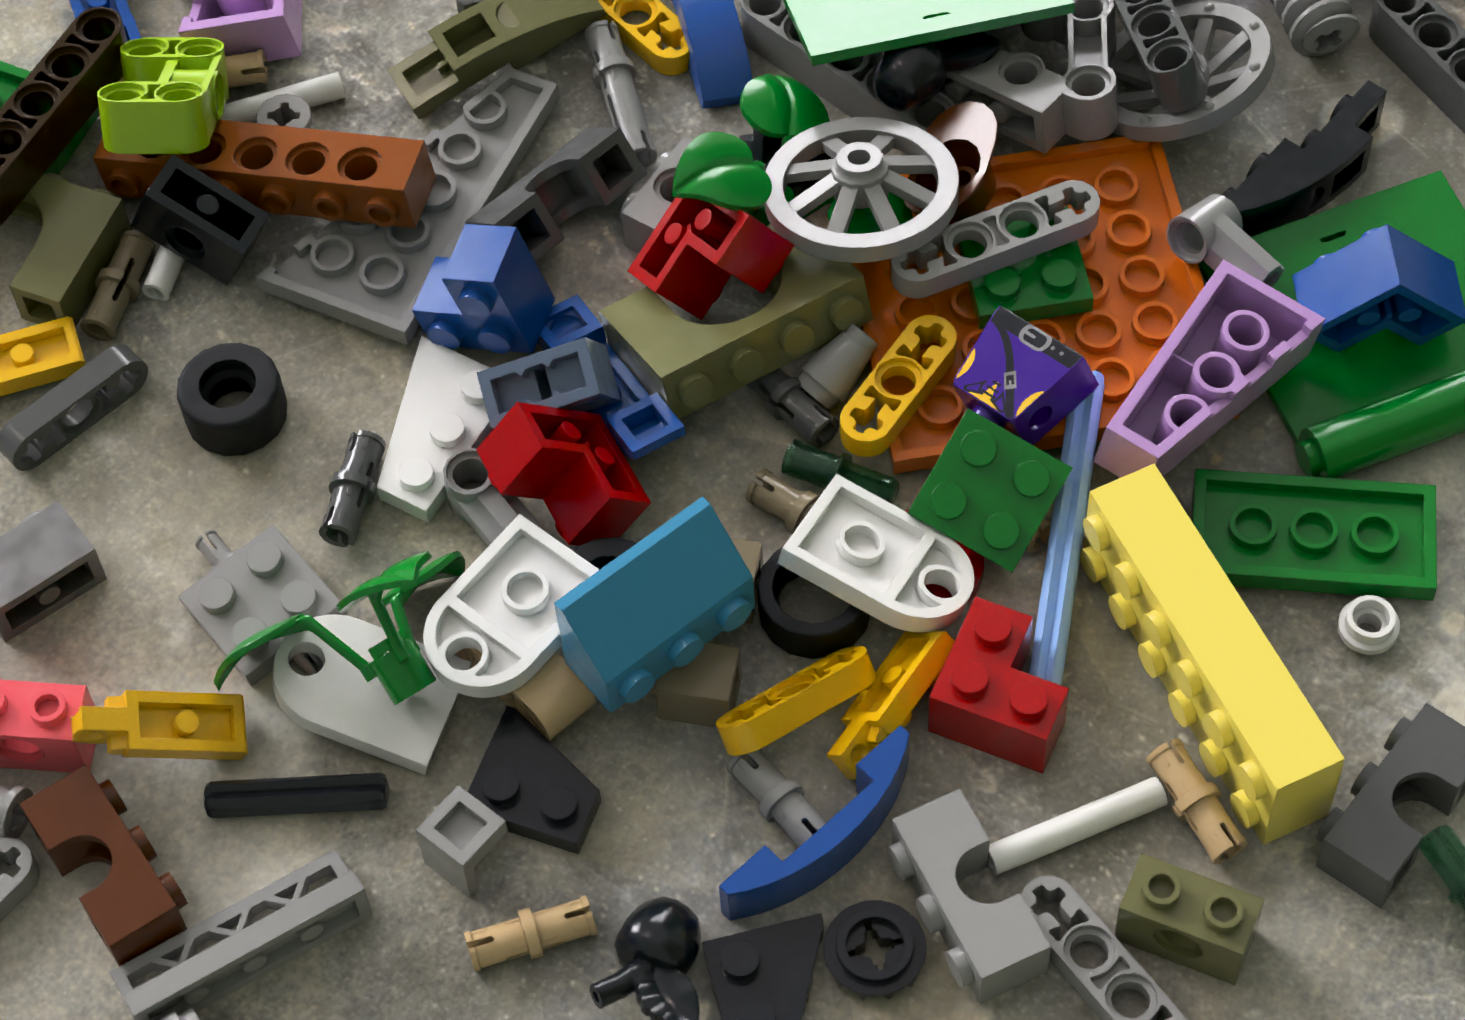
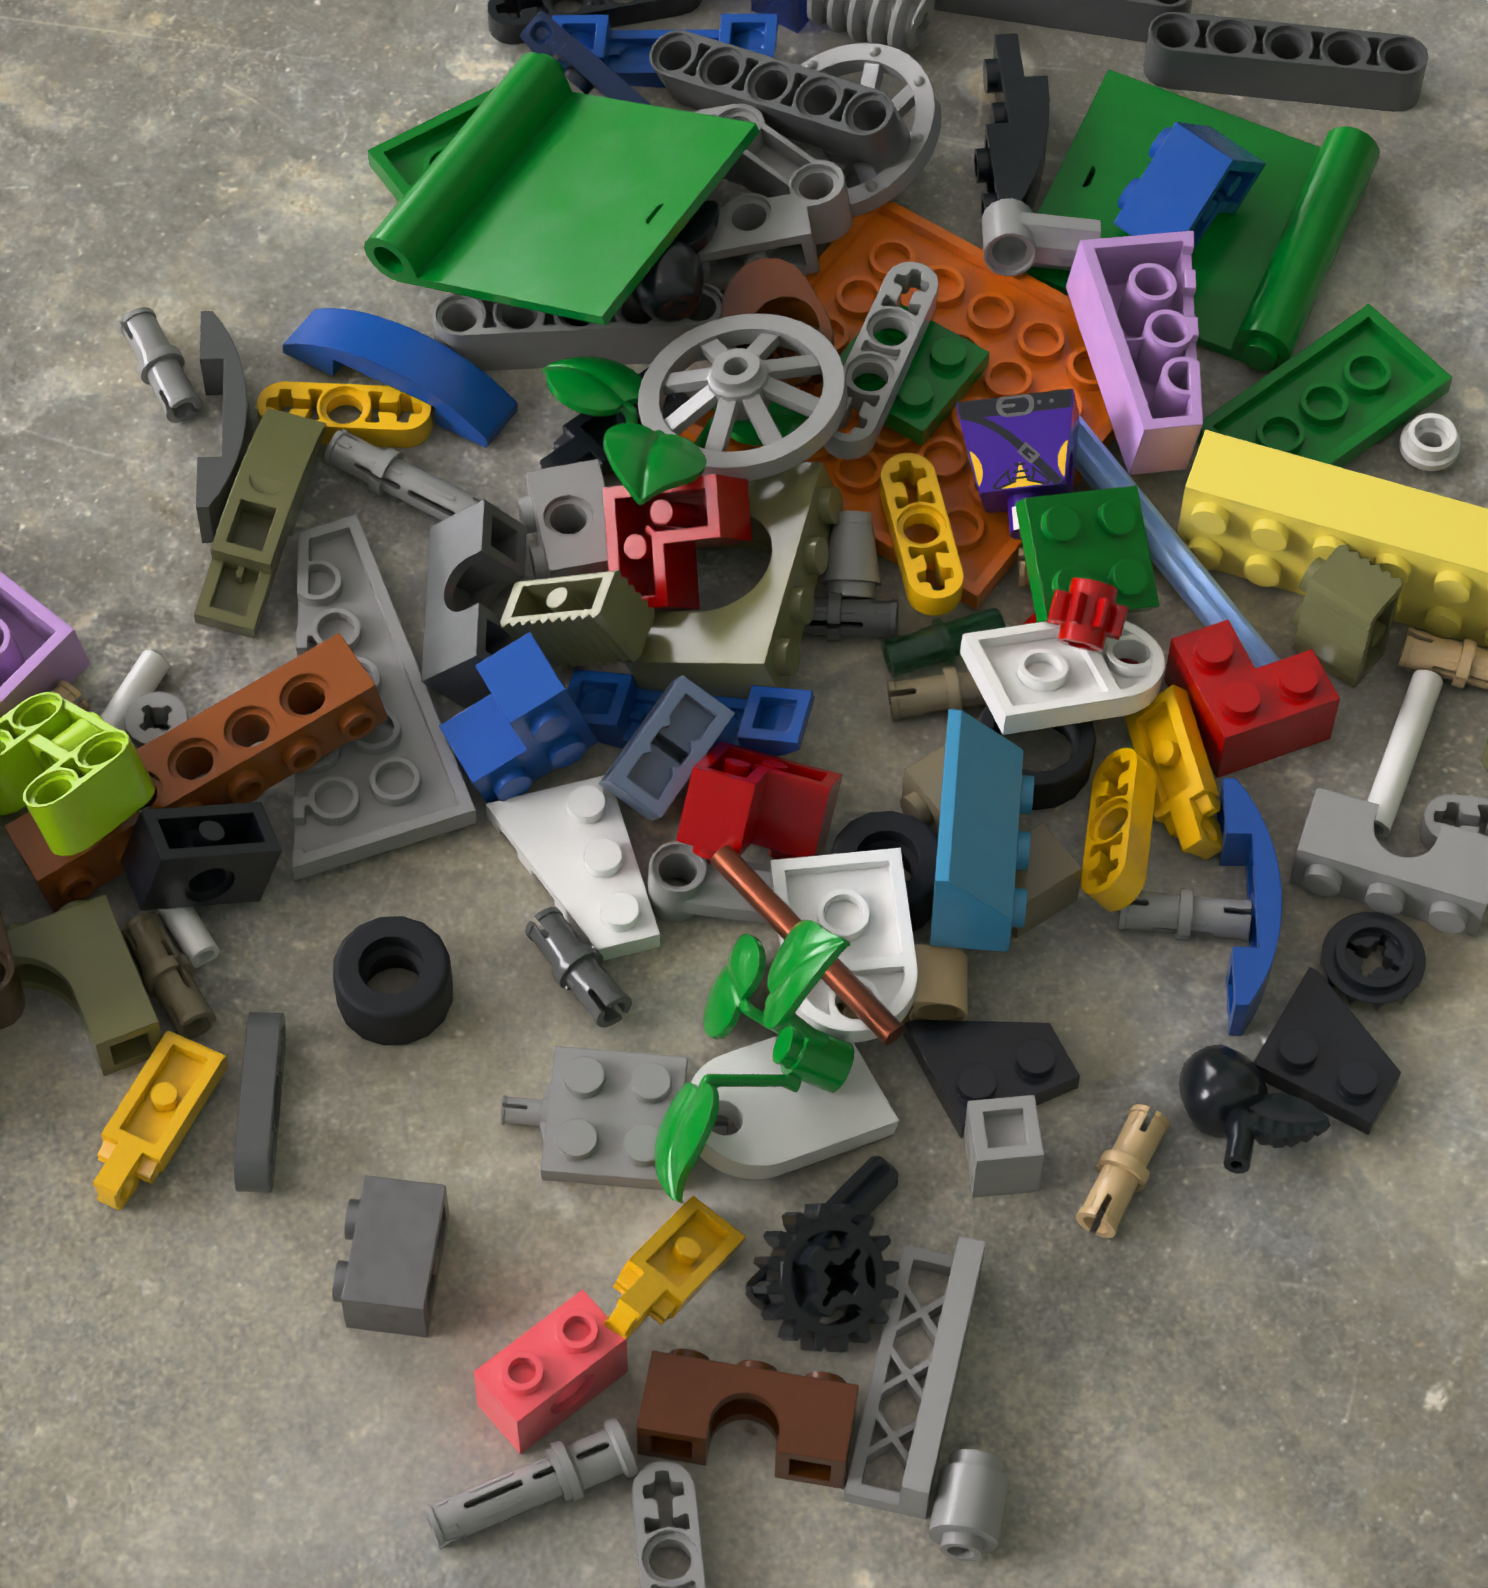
camera: 50 degrees left, 0 degrees up
none -> olive brick [500,570,655,669]
none -> copper bar [710,845,905,1045]
none -> black gear [752,1203,900,1352]
none -> red gear [1047,578,1128,652]
none -> olive brick [1292,545,1402,687]

